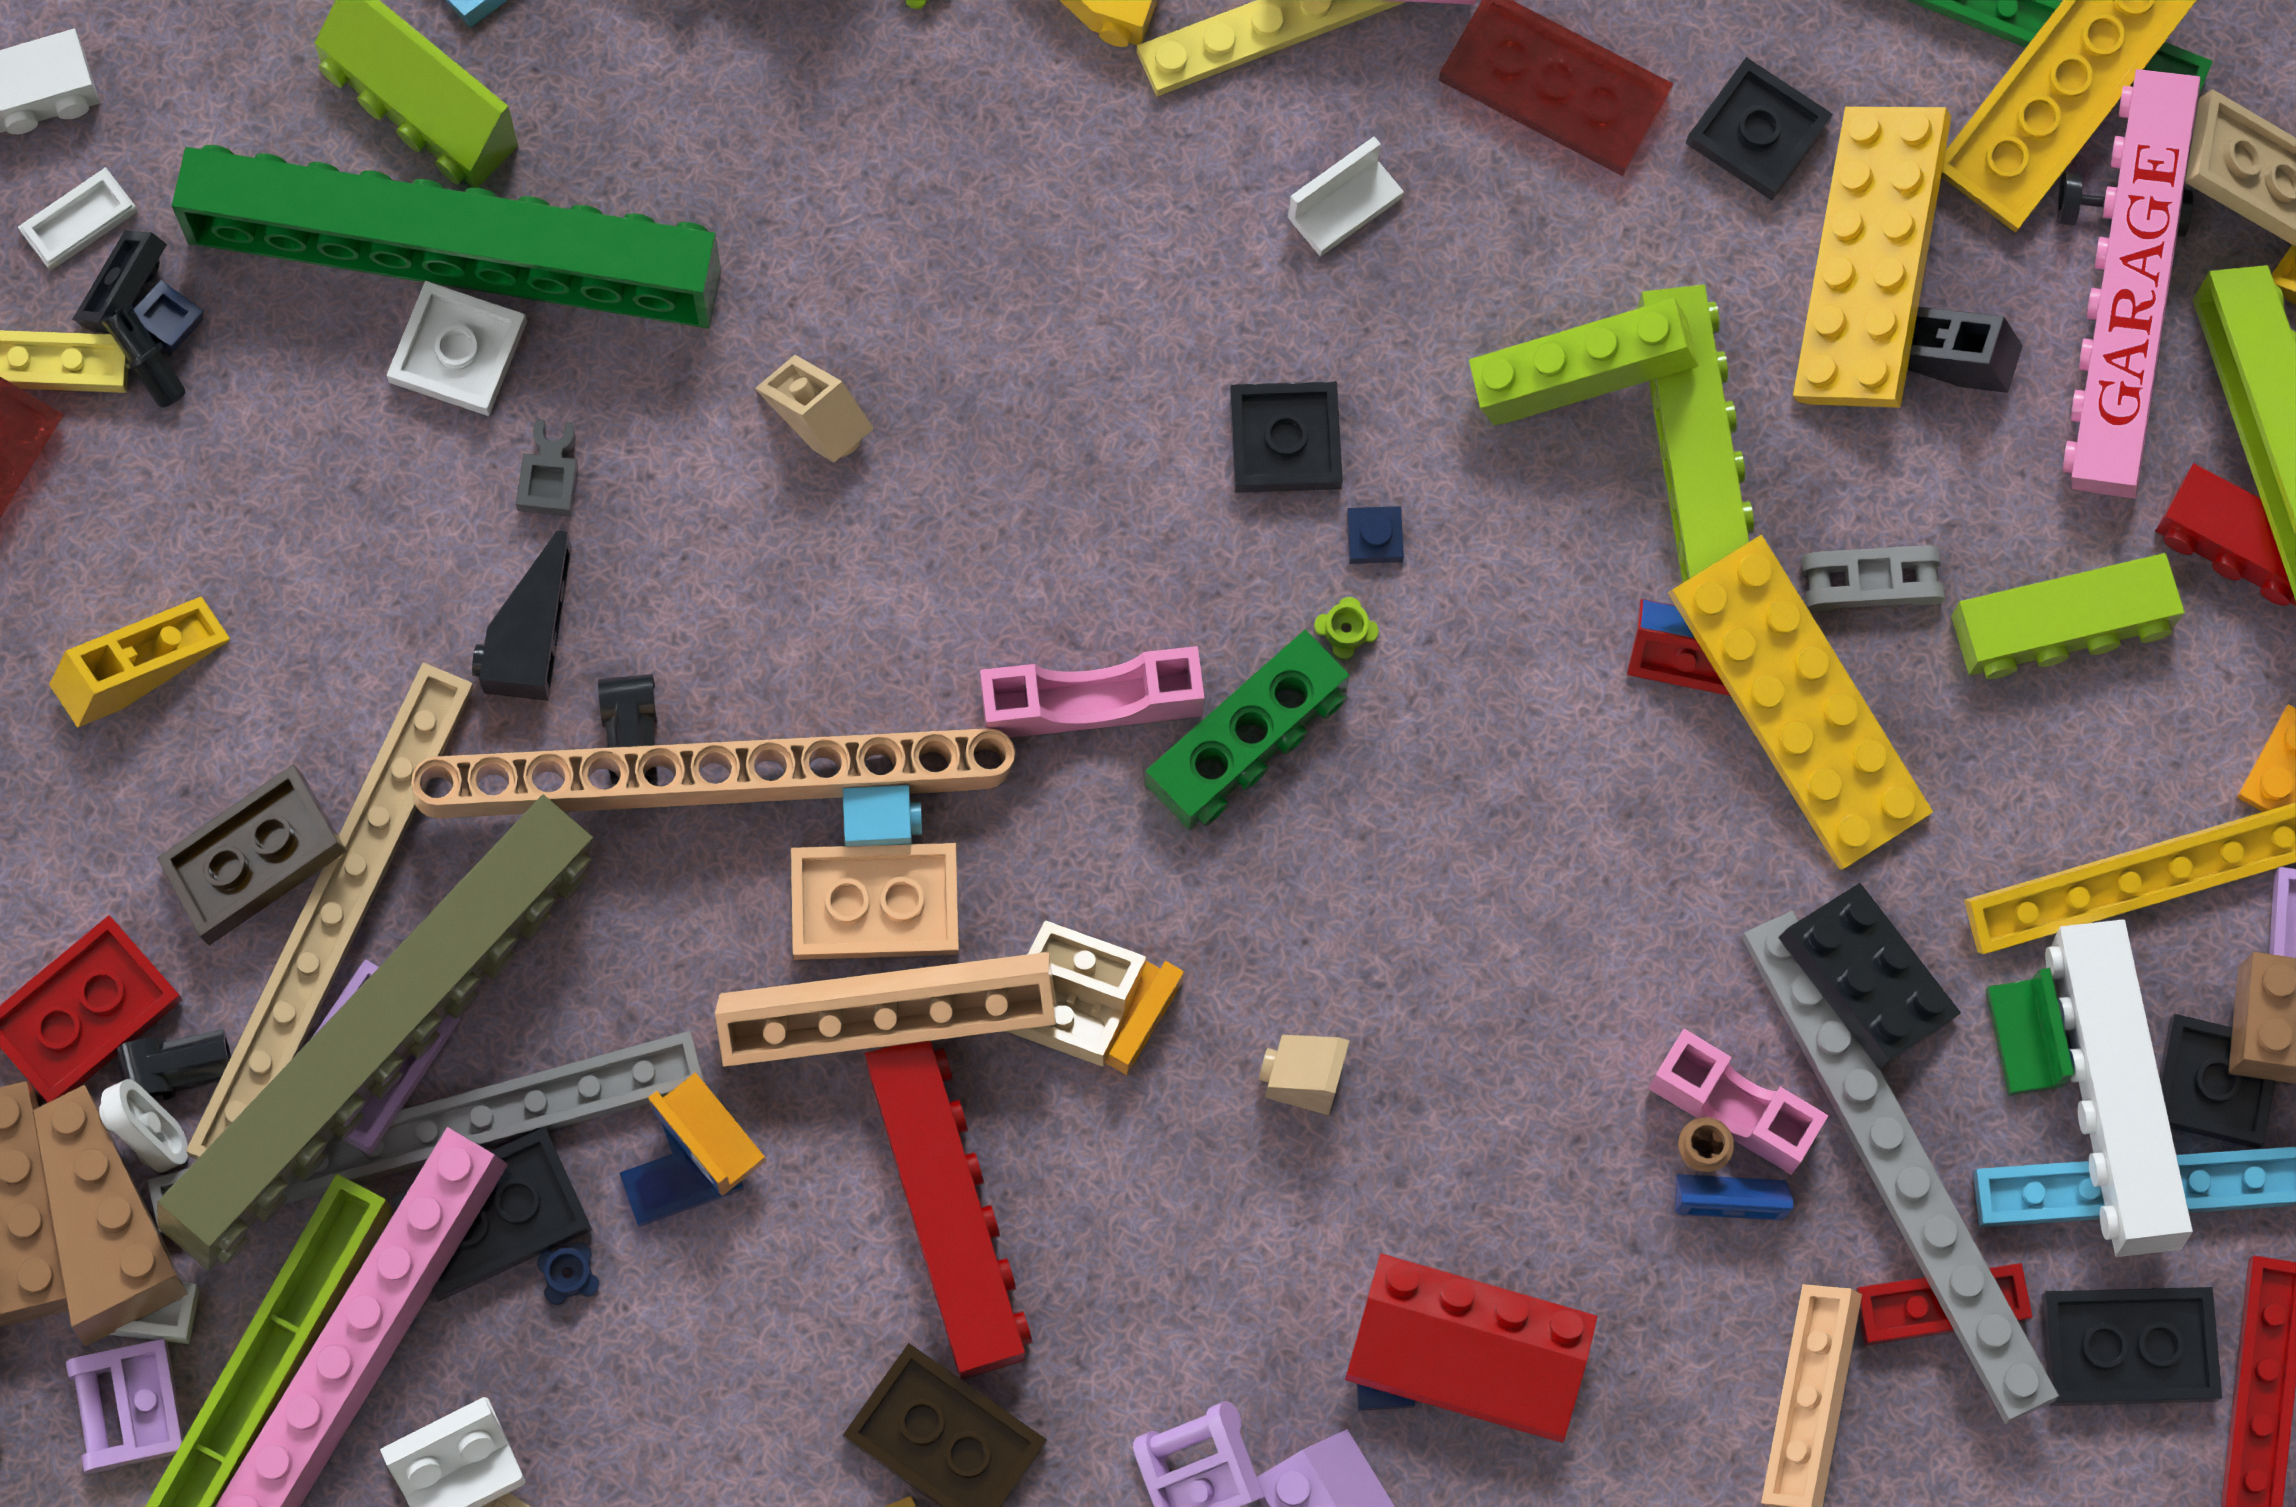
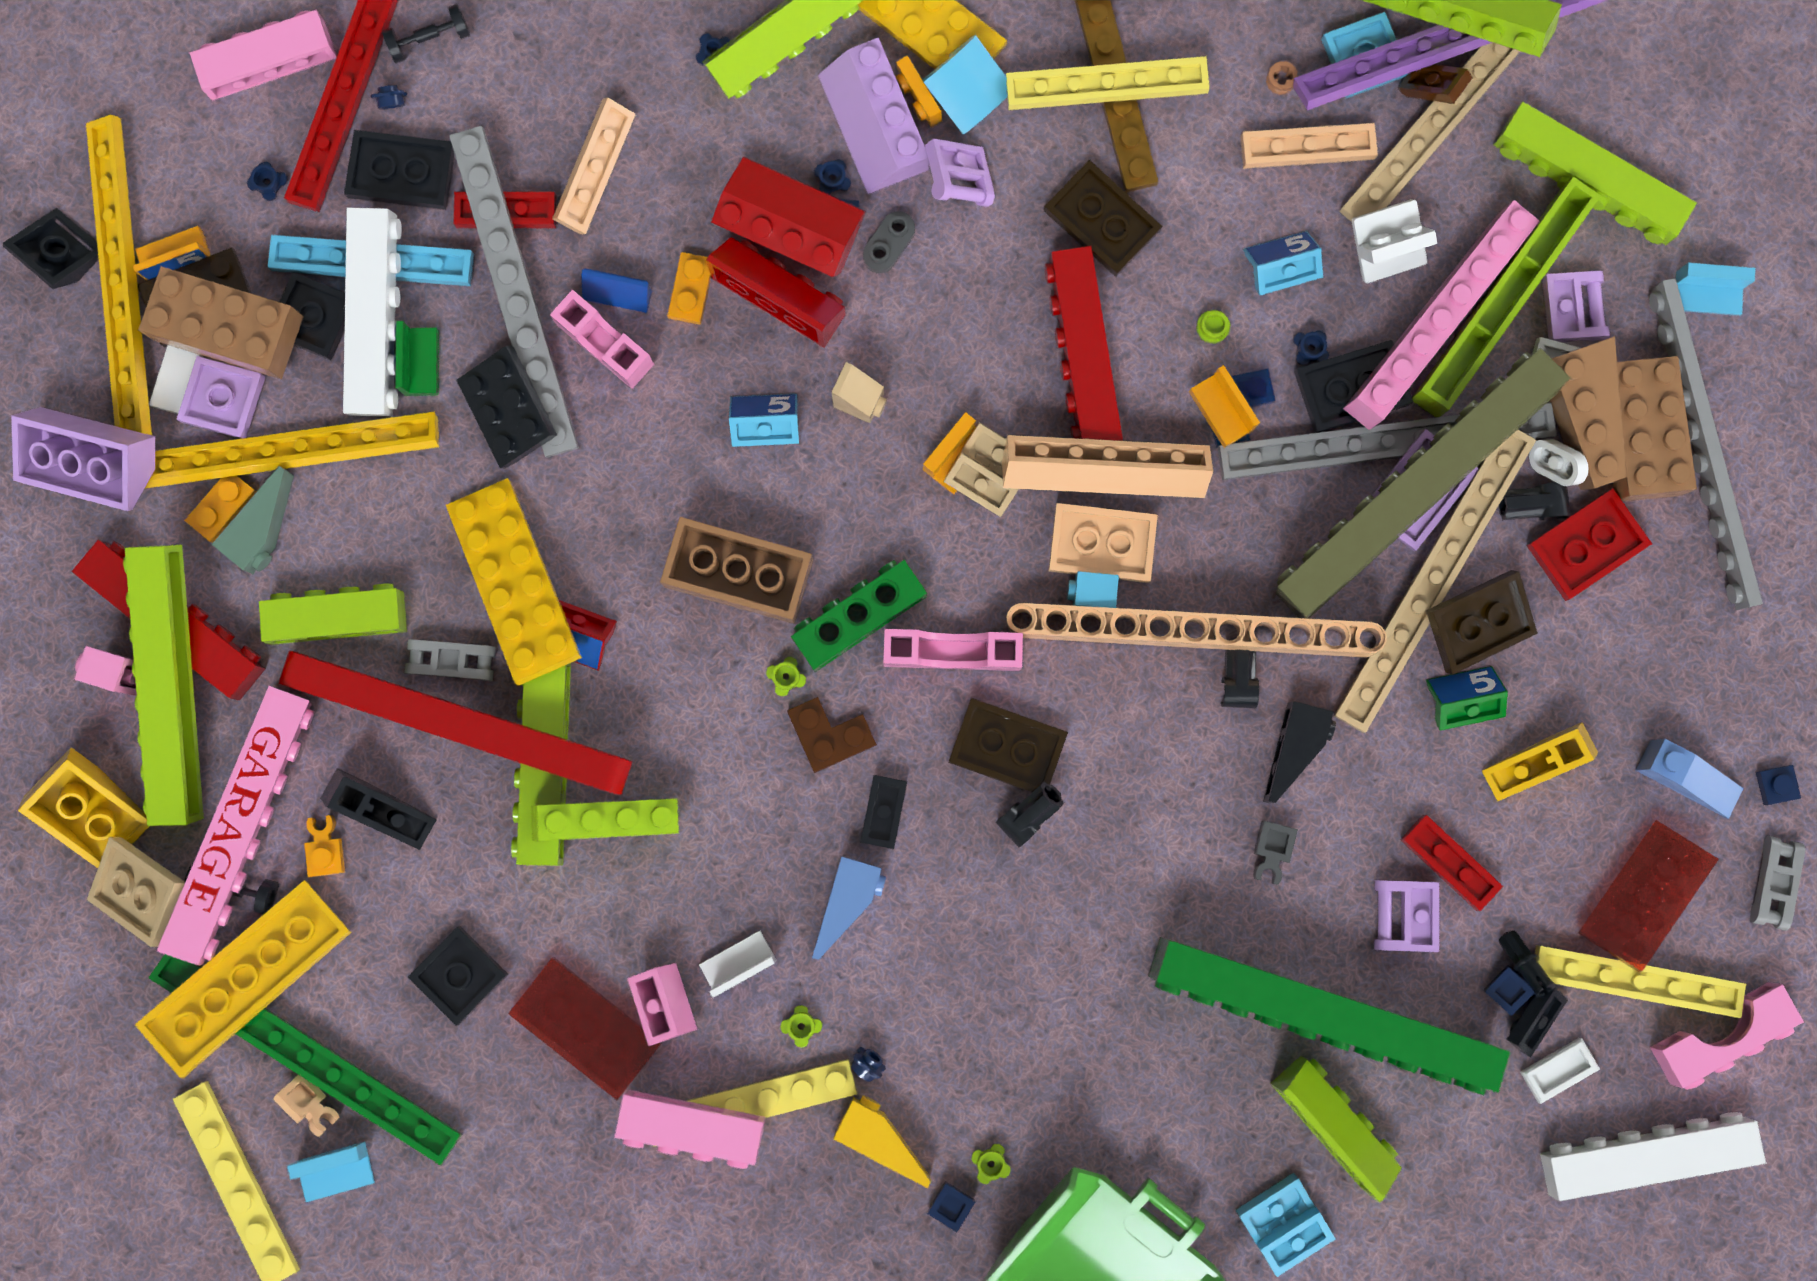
camera: 170 degrees left, 10 degrees up
white plate [386,281,527,416] -> none
tan slope [755,355,874,463] -> none
black plate [1230,381,1343,493] -> none
dark blue plate [1347,506,1404,564] -> none
medium nougat cone [1678,1117,1734,1173] -> none
yellow plate [1793,107,1952,408] -> none
none -> sand green slope [212,466,294,574]
none -> red beam [278,650,633,795]
none -> light orange plate [304,815,345,877]
none -> dark blue plate [371,85,408,110]
none -> bright pink brick [627,963,697,1046]
none -> medium nougat brick [660,517,814,624]
none -> light orange plate [667,252,711,325]
none -> red slope [706,237,846,348]
none -> medium azure panel [729,393,799,447]
none -> lime plate [780,1005,822,1048]
none -> reddish brown plate [787,697,877,773]
none -> medium blue slope [812,856,886,960]
none -> dark blue plate [814,159,851,195]
none -> dark blue plate [851,1047,886,1082]
none -> black plate [860,775,907,849]
none -> dark grey plate [863,211,915,273]
none -> dark brown plate [948,698,1068,792]
none -> black piece [995,782,1064,848]
none -> lime plate [1196,310,1230,344]
none -> medium azure panel [1244,231,1323,295]
none -> lavender plate [1374,880,1439,952]
none -> red plate [1400,815,1503,912]
none -> panel [1426,666,1508,731]

